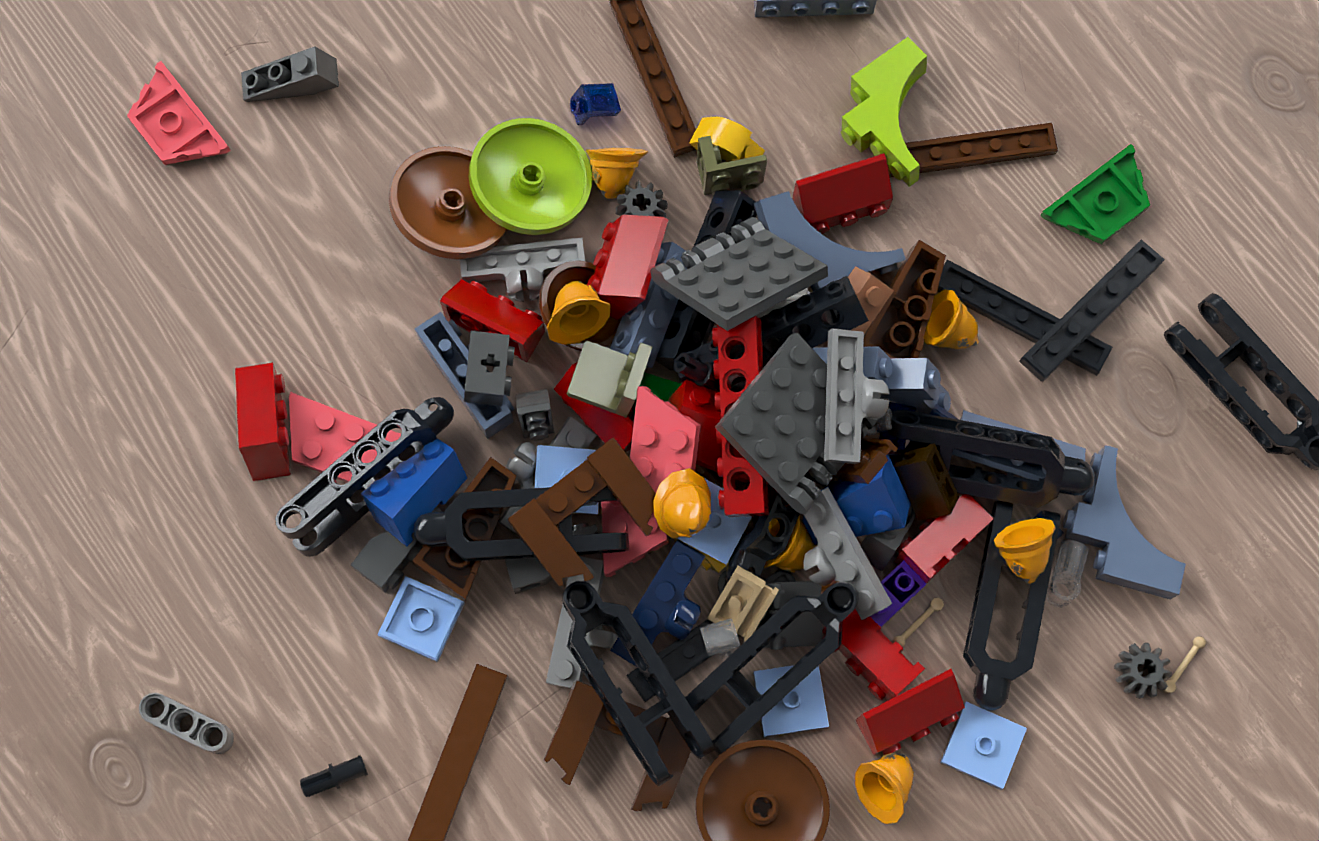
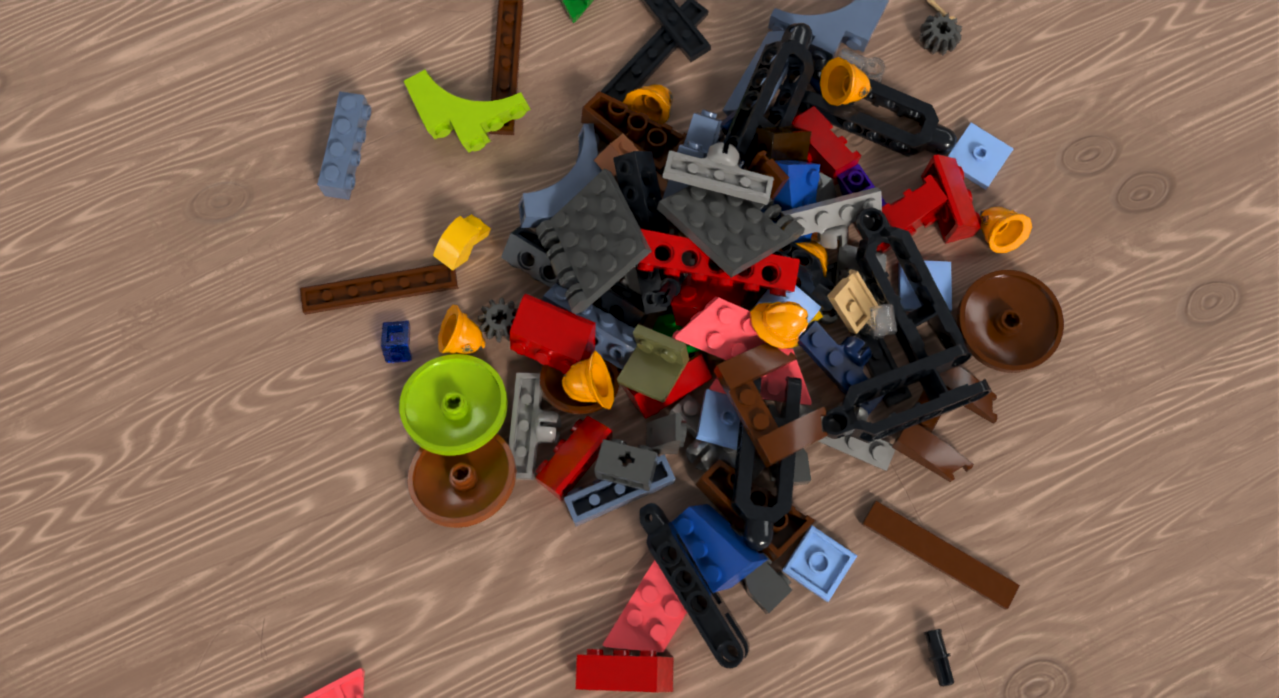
camera: 80 degrees left, 0 degrees up
dark grey slope [241,46,339,102] -> none
olive bracket [696,136,767,196] -> none
red slope [792,153,893,234] -> none
tan hinge [893,598,944,647] -> none

